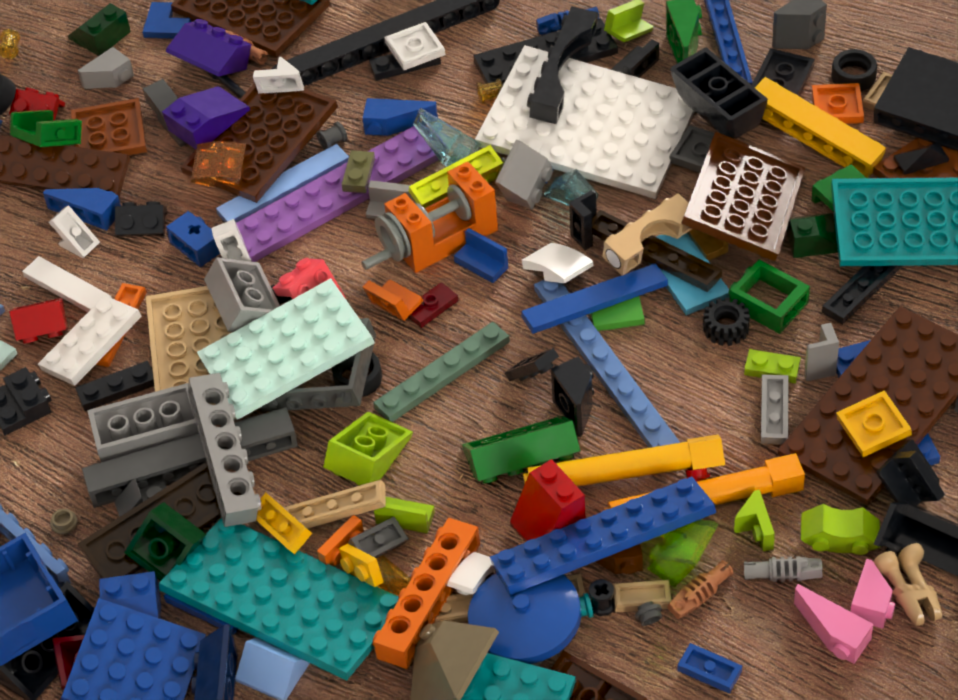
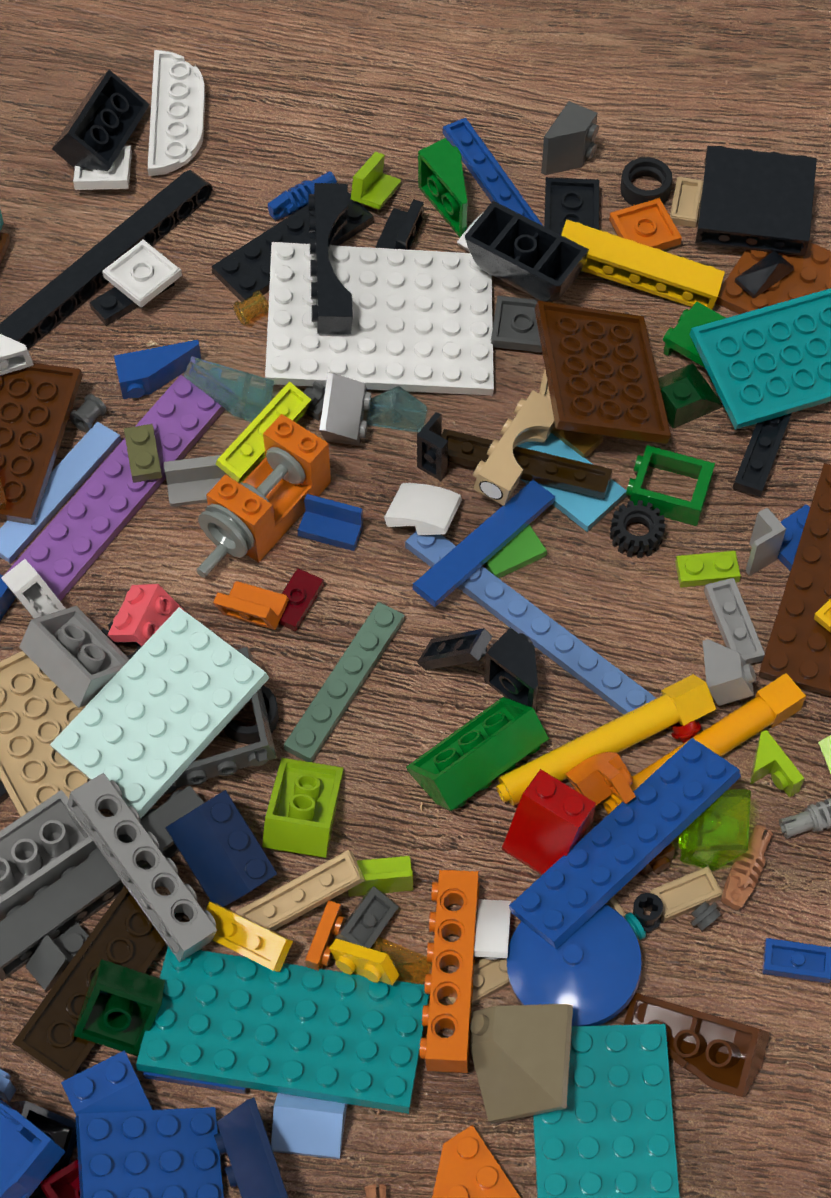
camera: 25 degrees left, 10 degrees up
none -> dark blue slope [165,790,277,907]
none -> orange brick [565,752,636,806]
none -> light grey slope [703,639,756,706]

